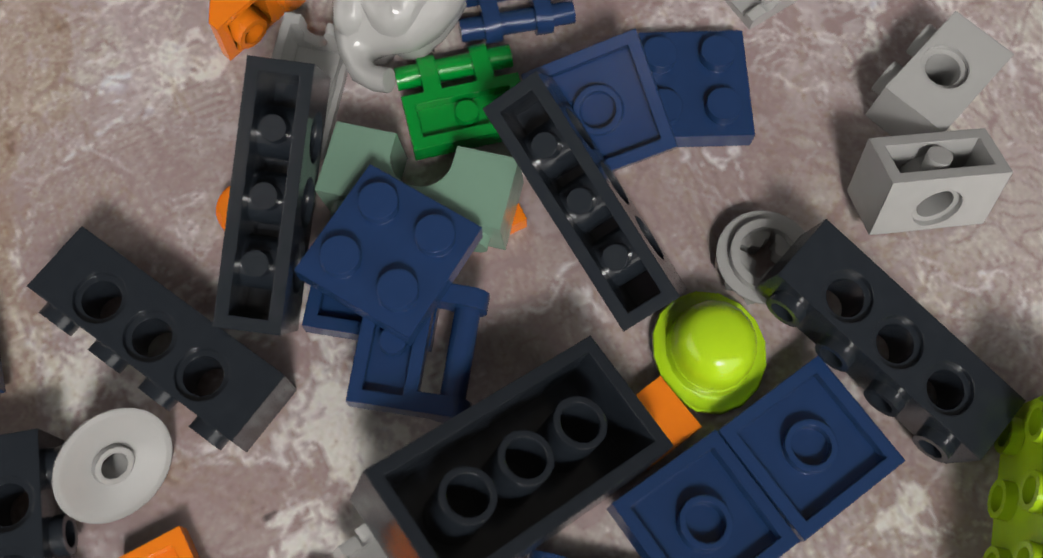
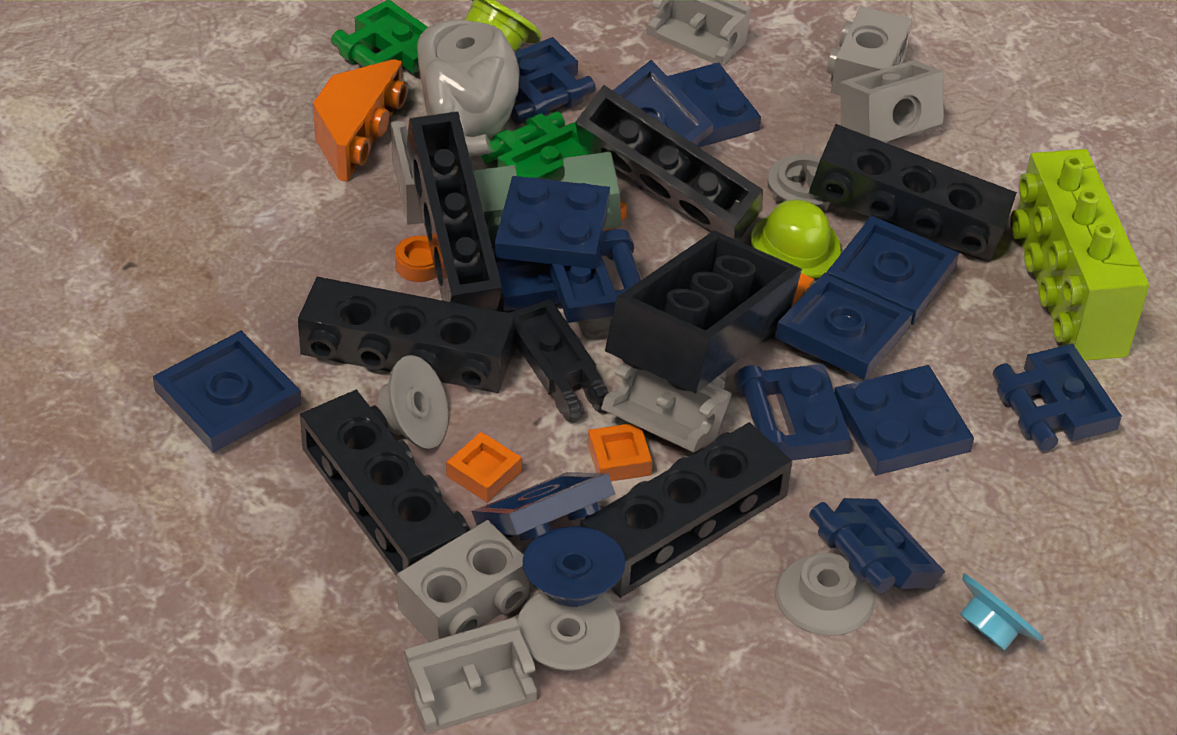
camera: 20 degrees left, 25 degrees down
none -> black hinge [509,299,609,422]

